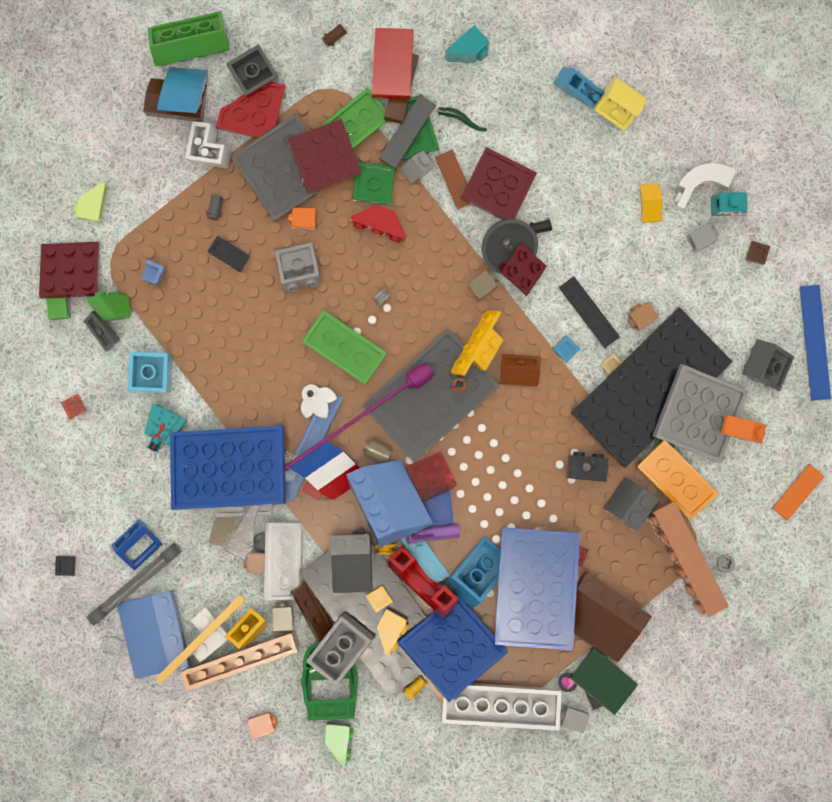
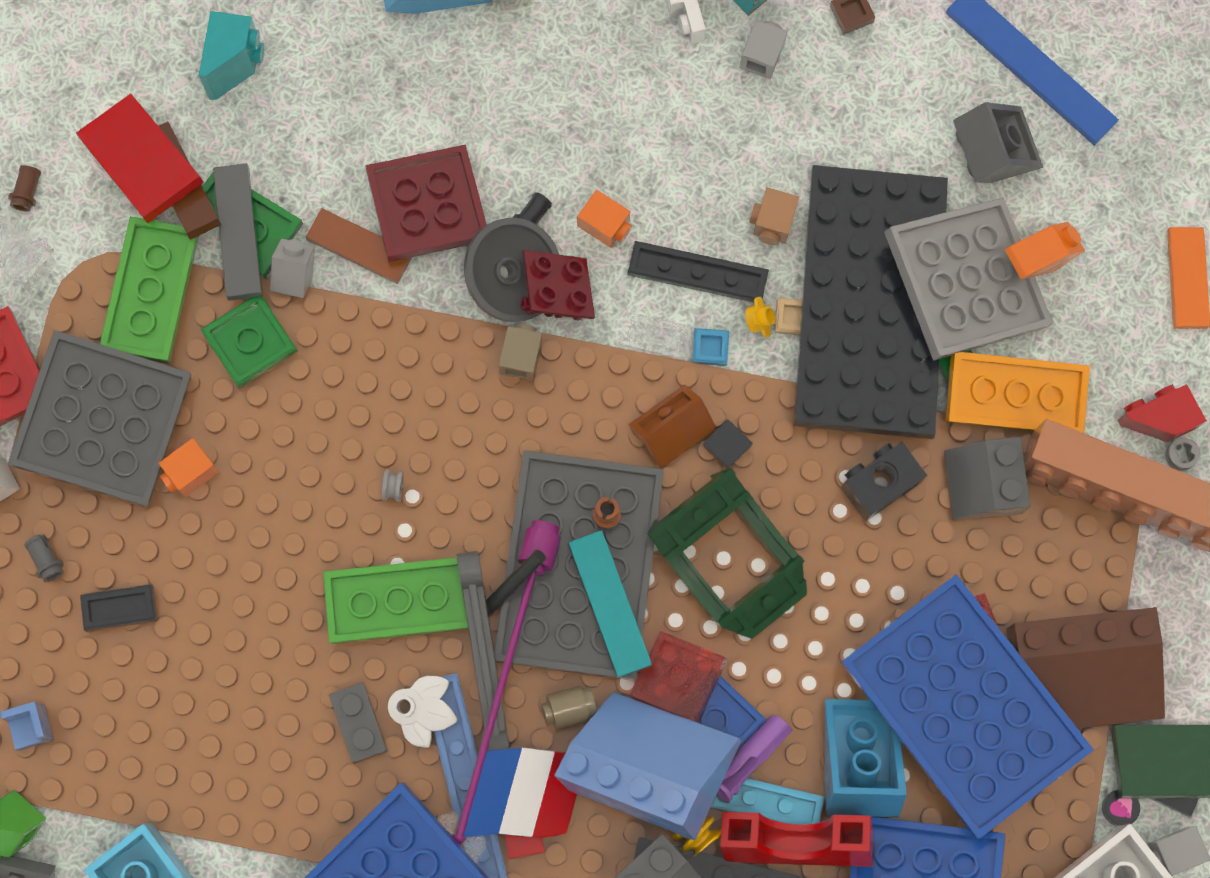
camera: 45 degrees left, 10 degrees down
light grey plate [275,242,321,293] -> none
dark red plate [287,119,362,194] -> none
red slope [350,205,406,243] -> none
dark green animal [438,107,487,132] -> none
yellow bracket [451,310,503,376] -> none
yellow slope [639,183,663,223] -> none
none -> dark grey plate [329,682,388,764]
none -> dark grey piece [456,551,510,751]
none -> pearl dark grey bar [486,550,546,617]
none -> teal tile [568,530,652,678]
none -> orange brick [577,189,632,248]
none -> dark green wedge [647,468,807,639]
none -> black tile [703,419,753,469]
none -> yellow plate [745,297,775,338]
none -> red slope [1118,384,1207,442]

